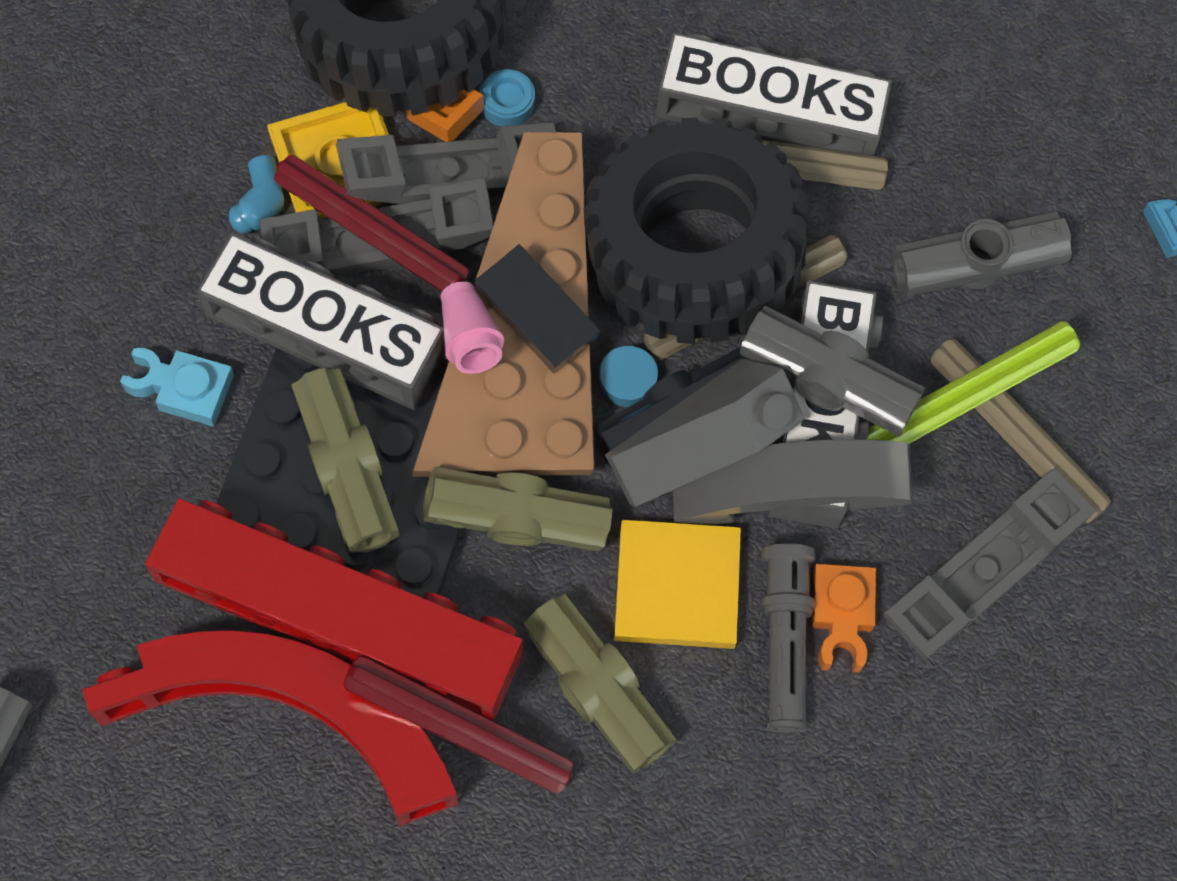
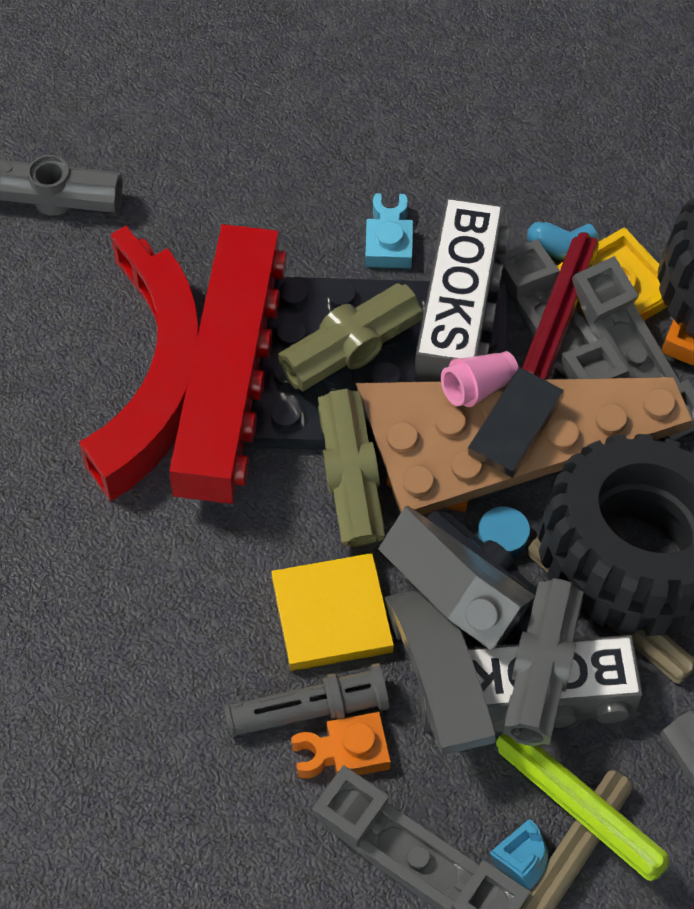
camera: 80 degrees right, 10 degrees down
dark red axle [343,656,573,793] -> none
olive piece [523,594,676,774] -> none
none -> dark azure tile [489,819,548,891]

